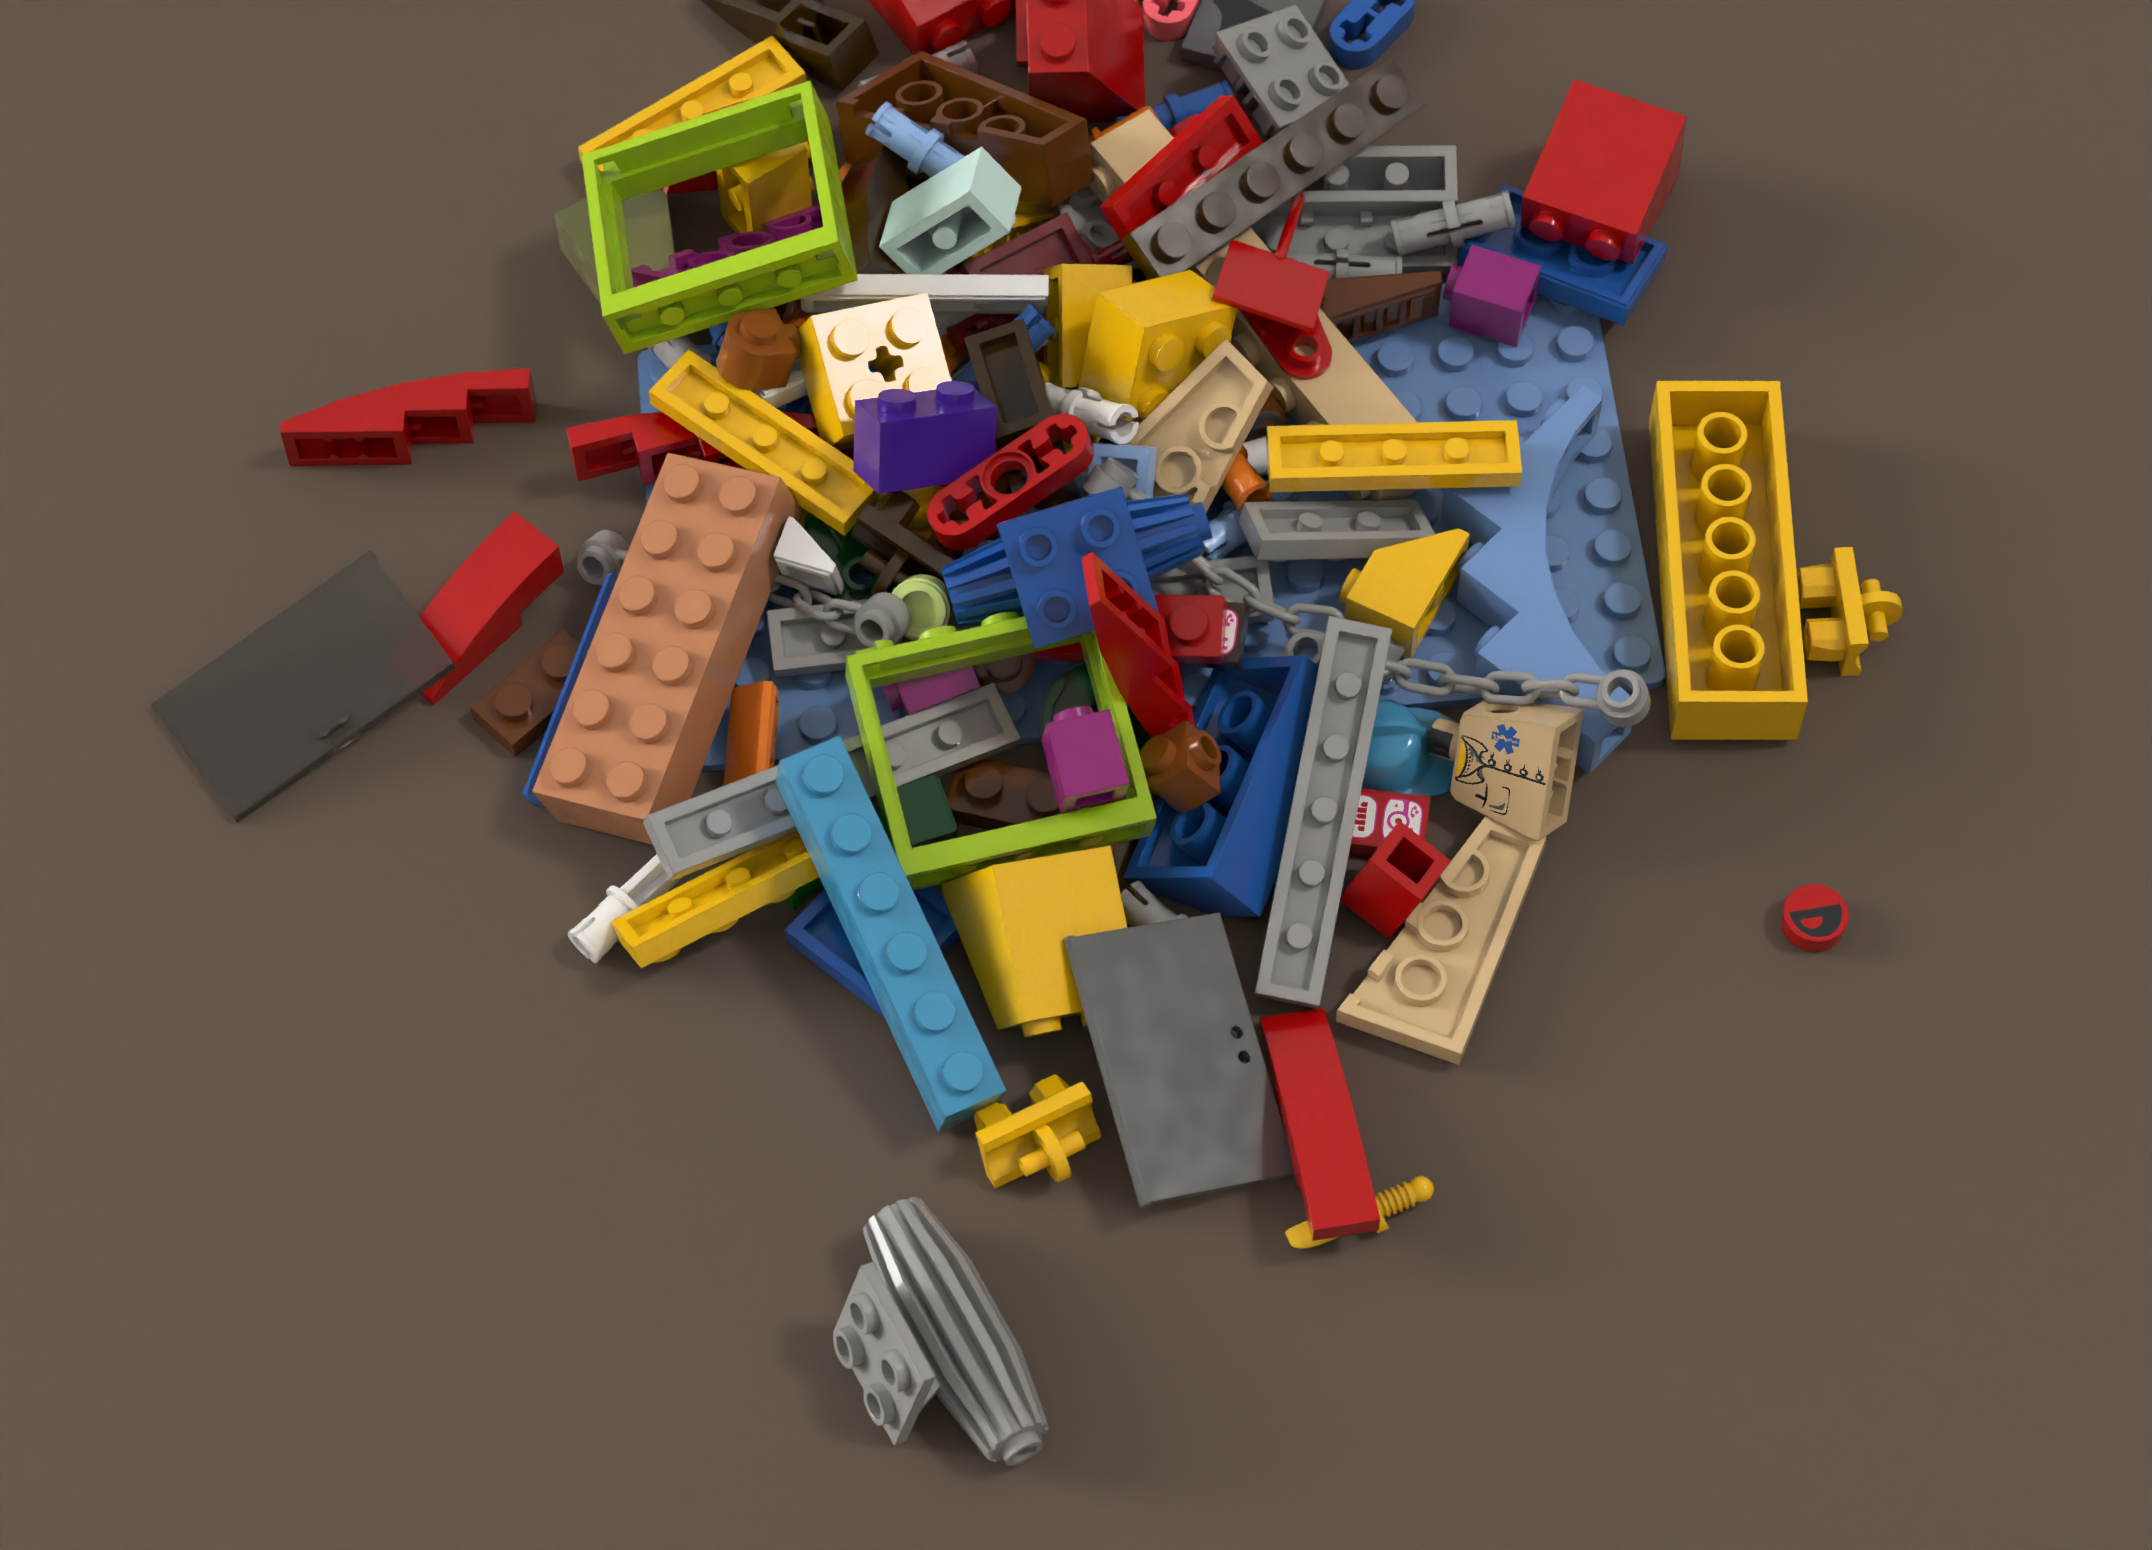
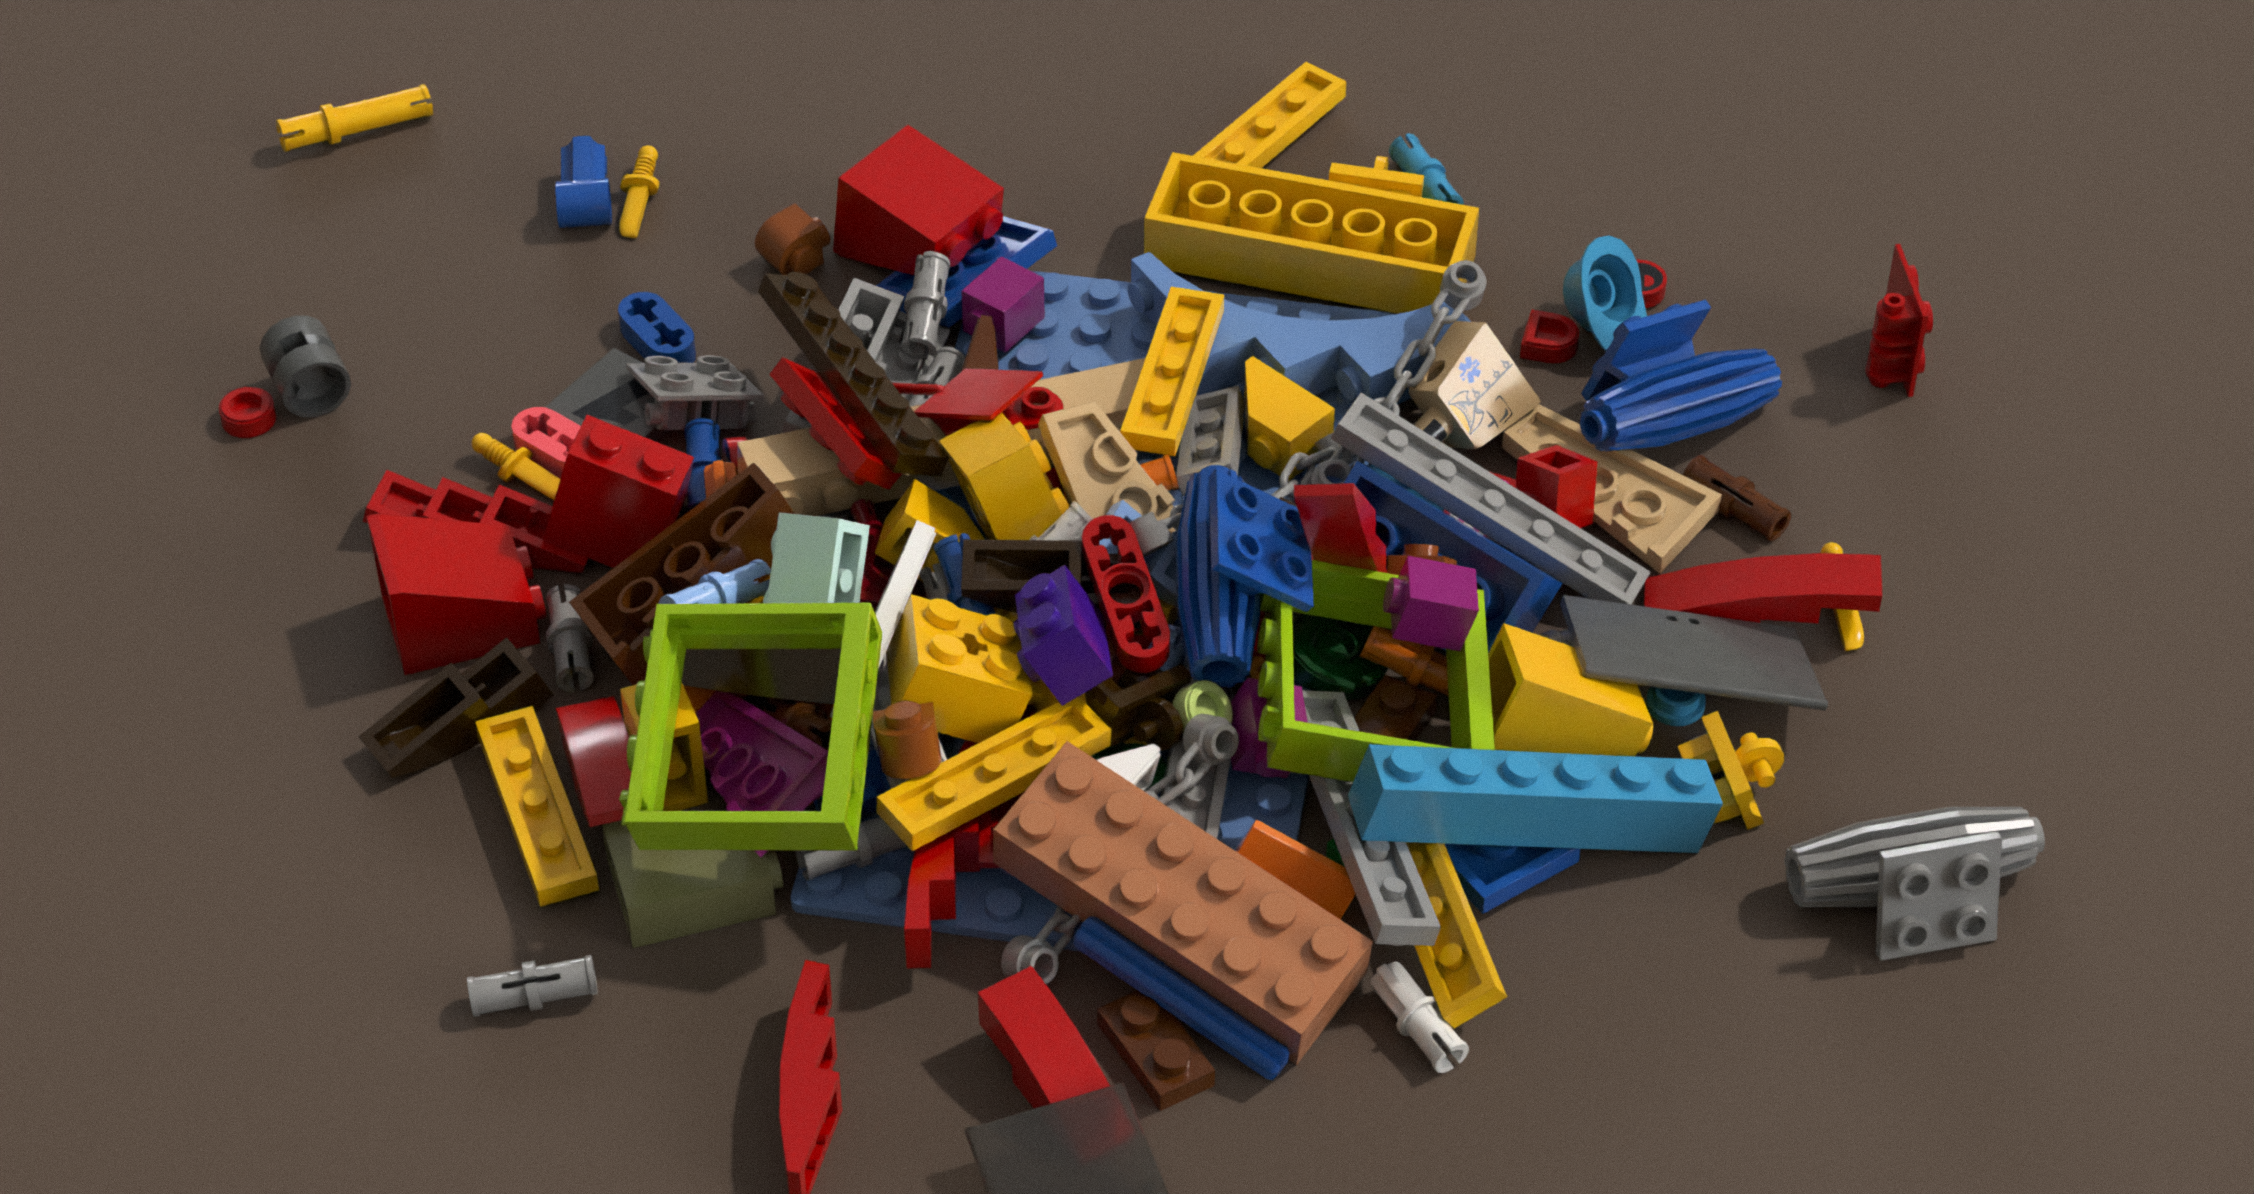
camera: 75 degrees left, 15 degrees down
none -> light grey pin [467,955,598,1017]
none -> dark orange plate [755,203,831,275]
none -> yellow plate [1193,62,1346,168]
none -> dark azure pin [1389,133,1464,205]
none -> red tile [1520,309,1579,363]
none -> dark azure piece [1562,235,1647,351]
none -> blue plate [1580,299,1782,452]
none -> reddish brown pin [1683,455,1792,541]
none -> red hinge [1865,244,1933,397]

